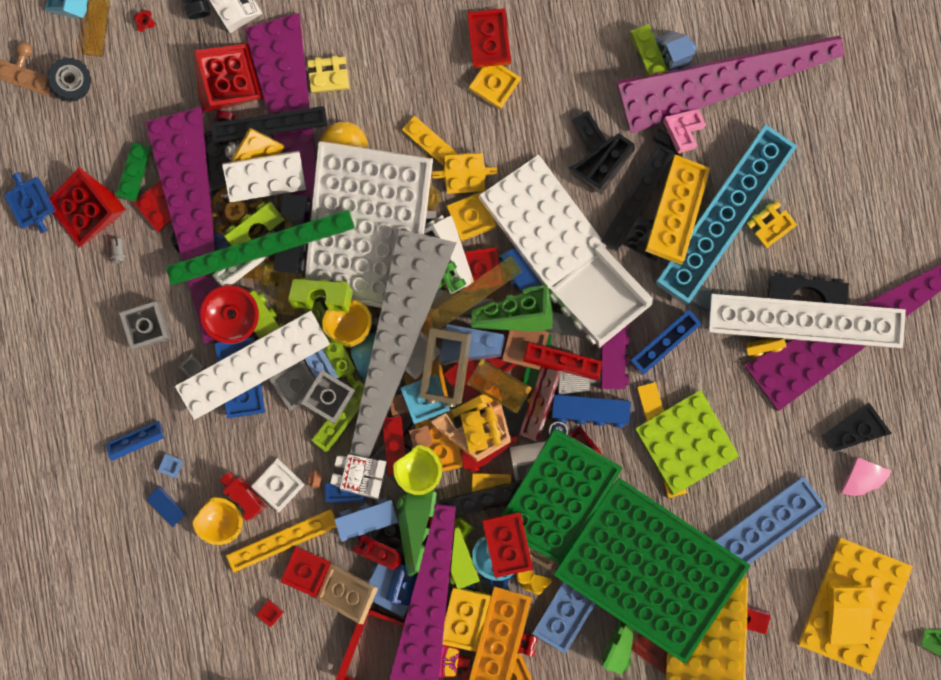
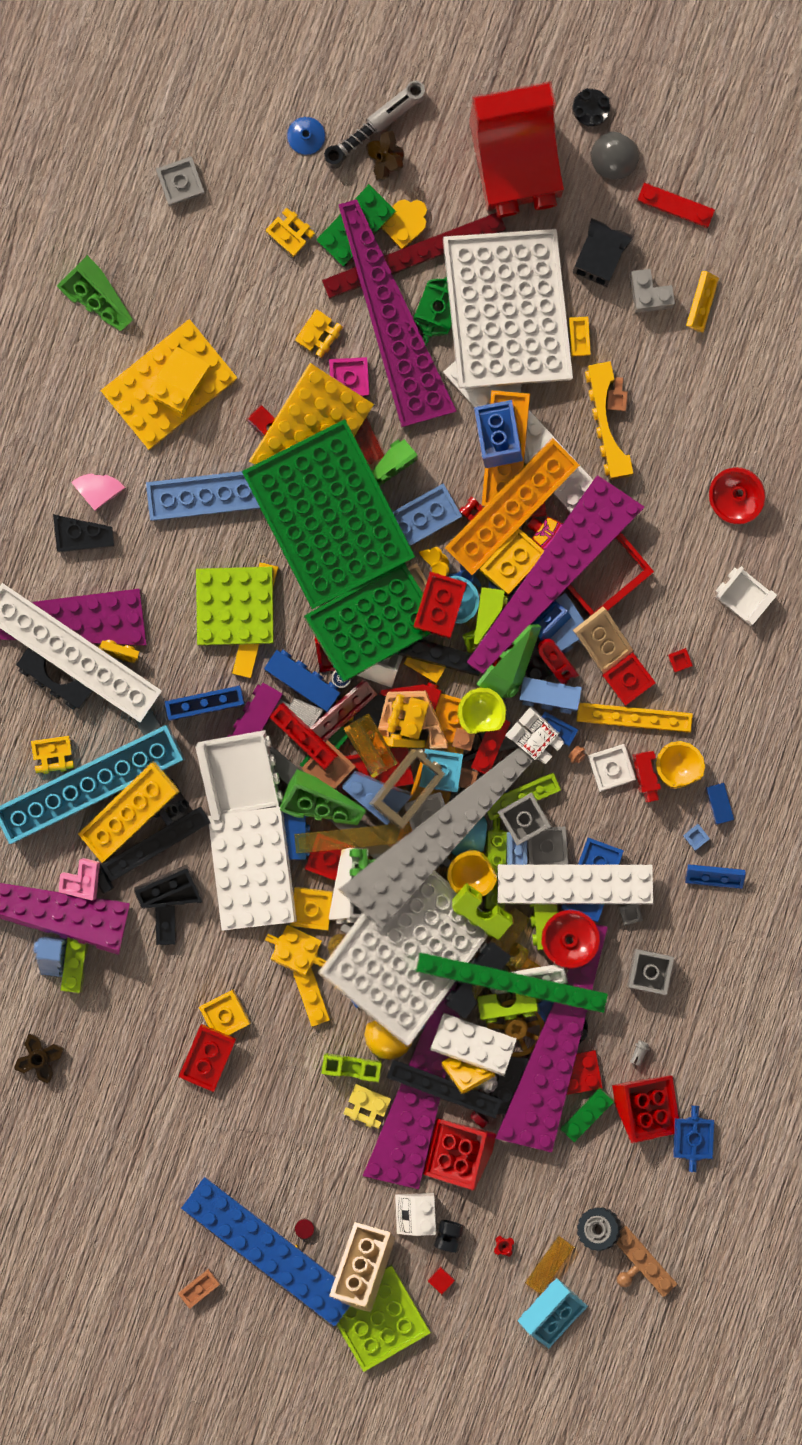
camera: 155 degrees left, 0 degrees up
none -> lime arch [321,1053,382,1082]

